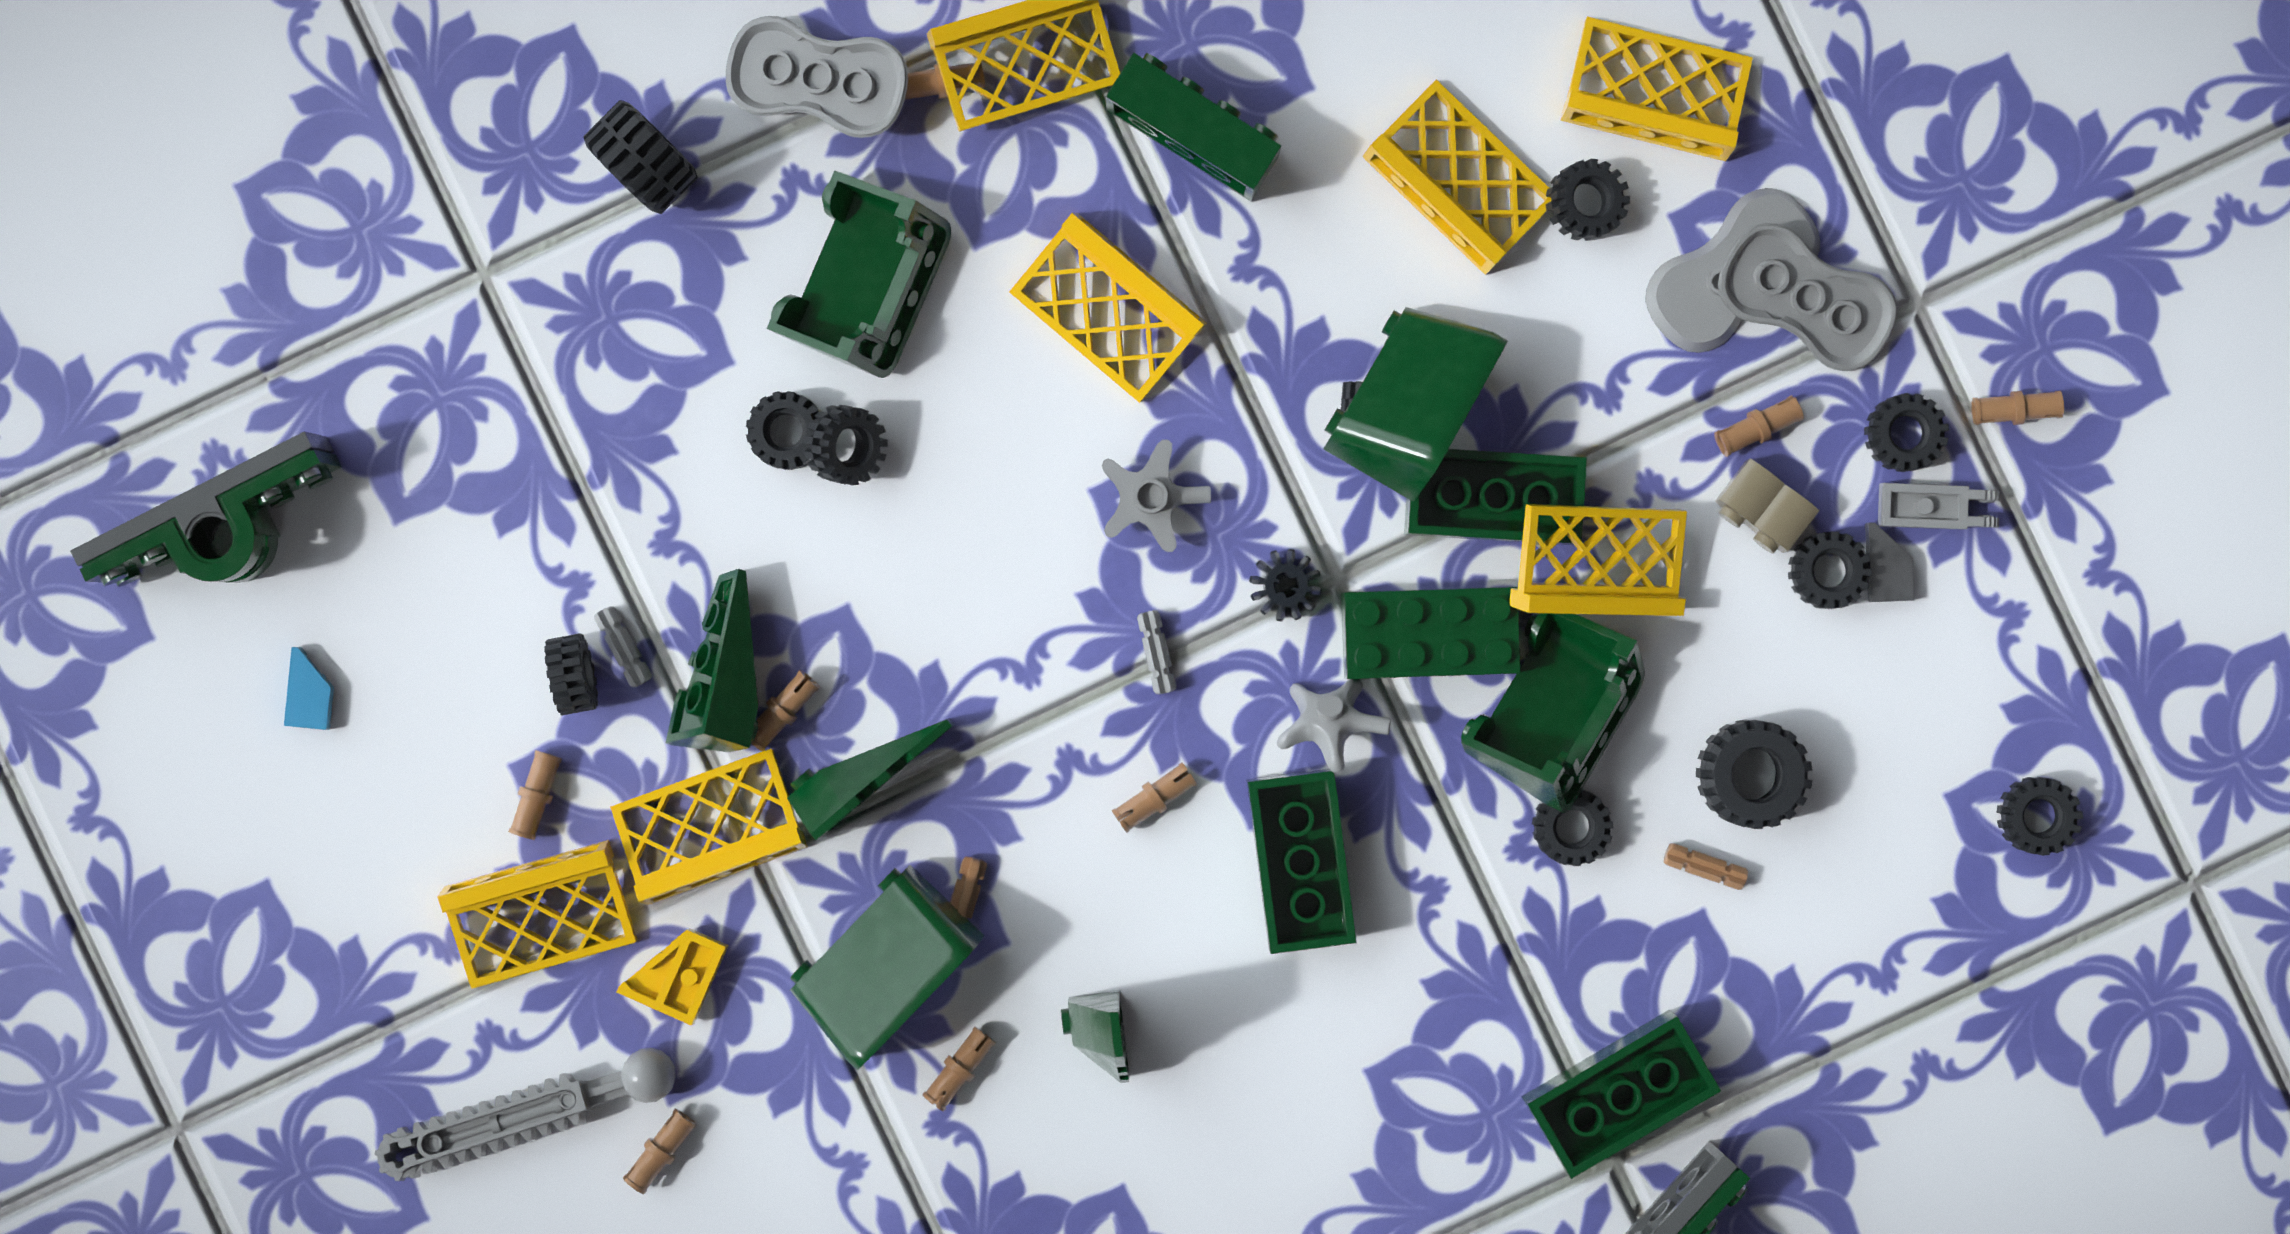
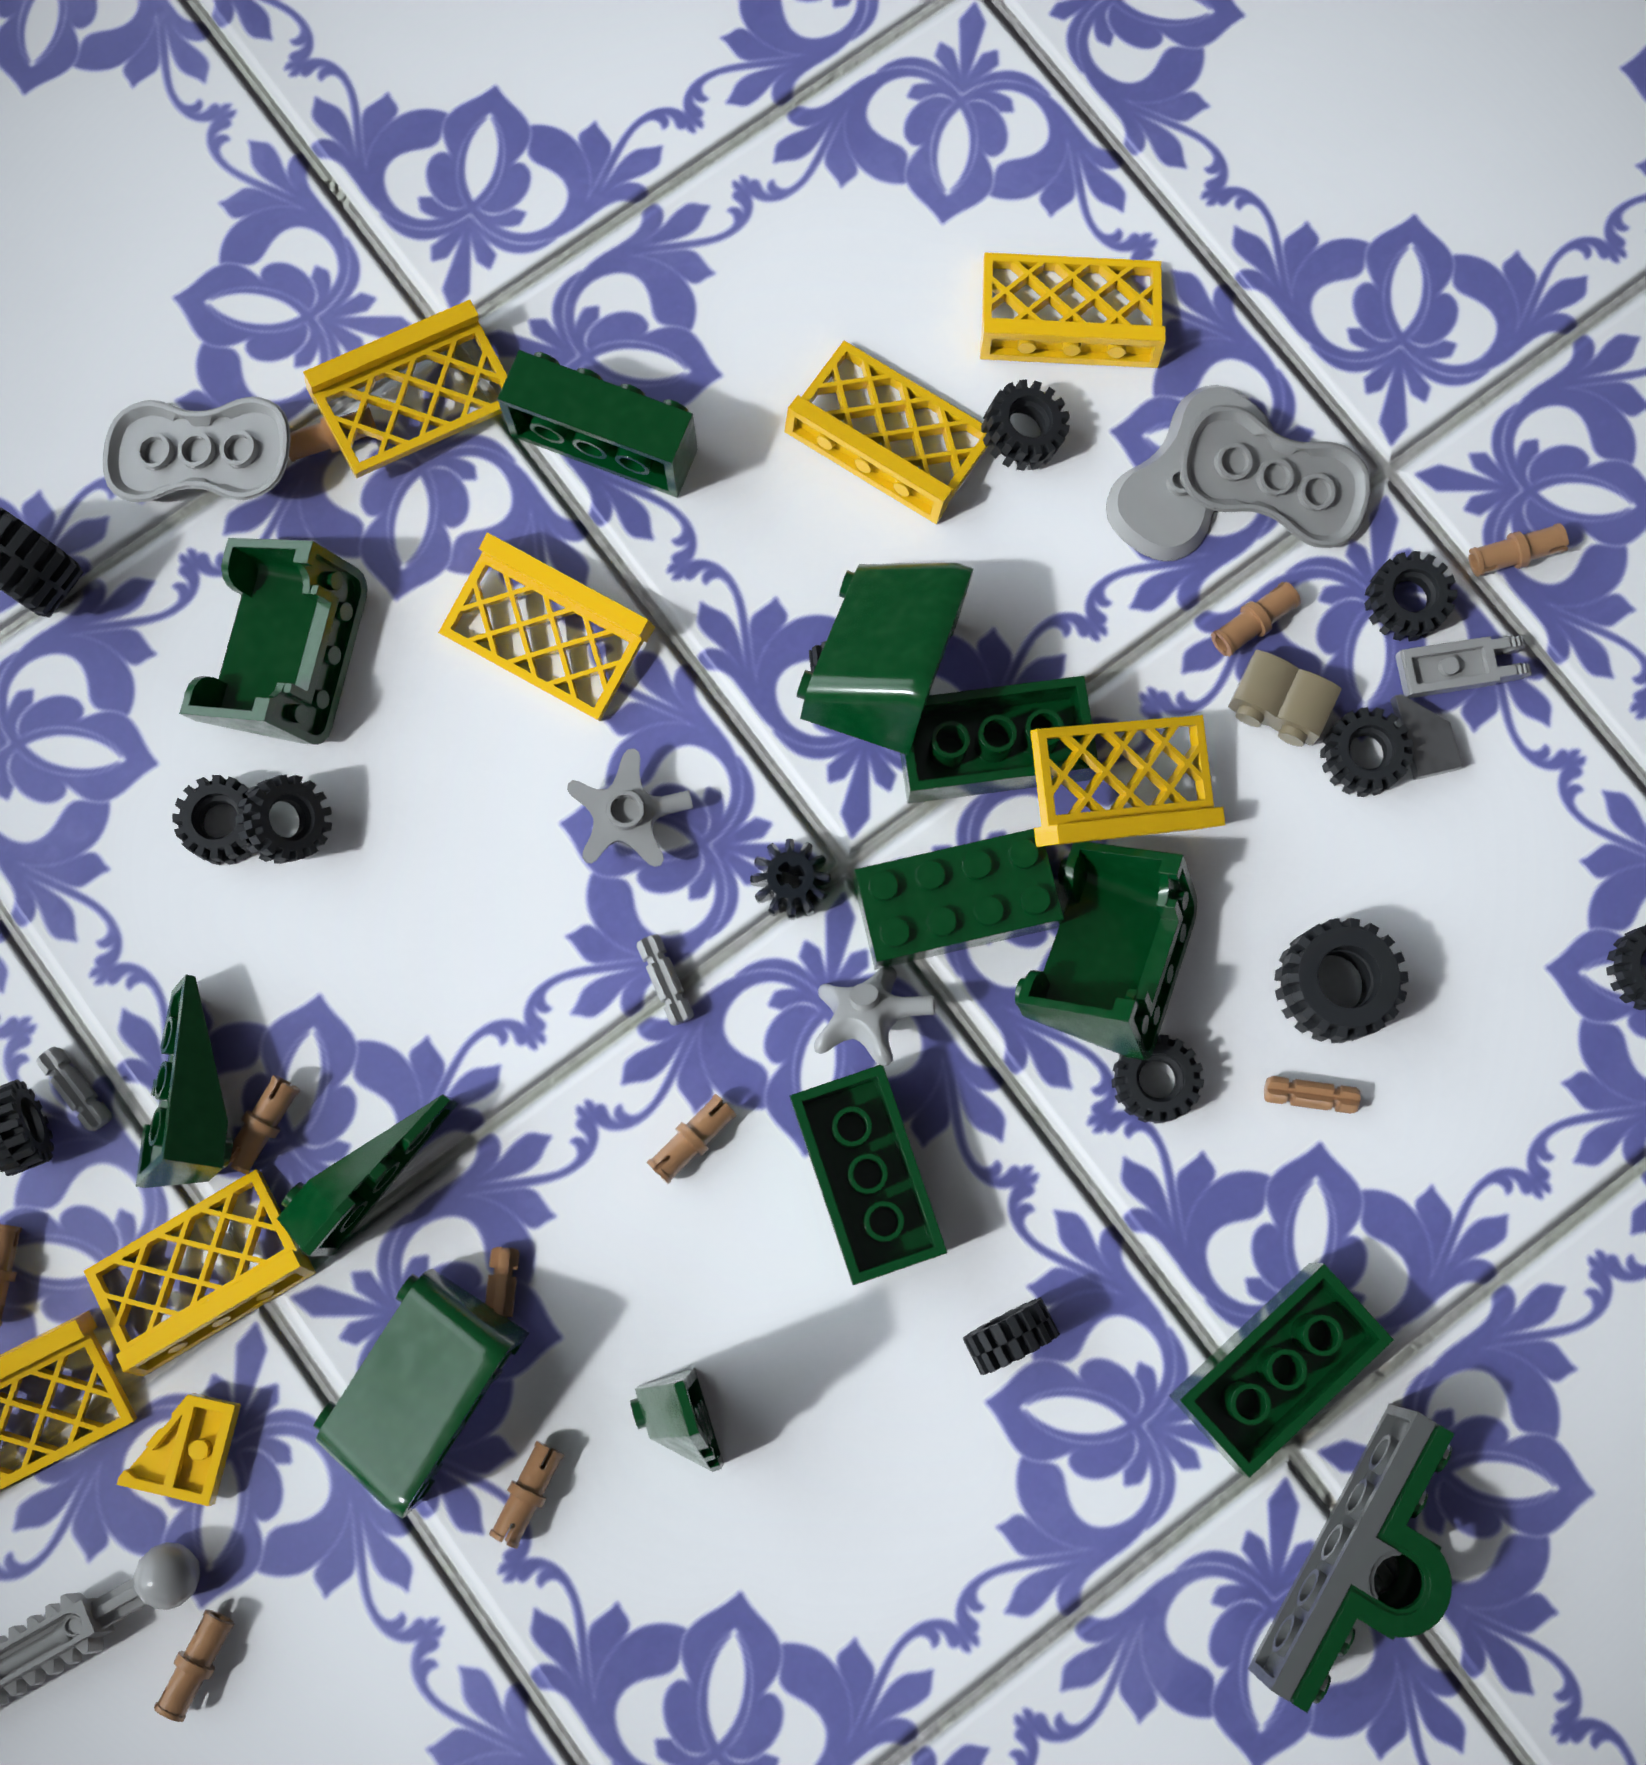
camera: 10 degrees left, 10 degrees down
none -> black tyre [963,1298,1060,1375]

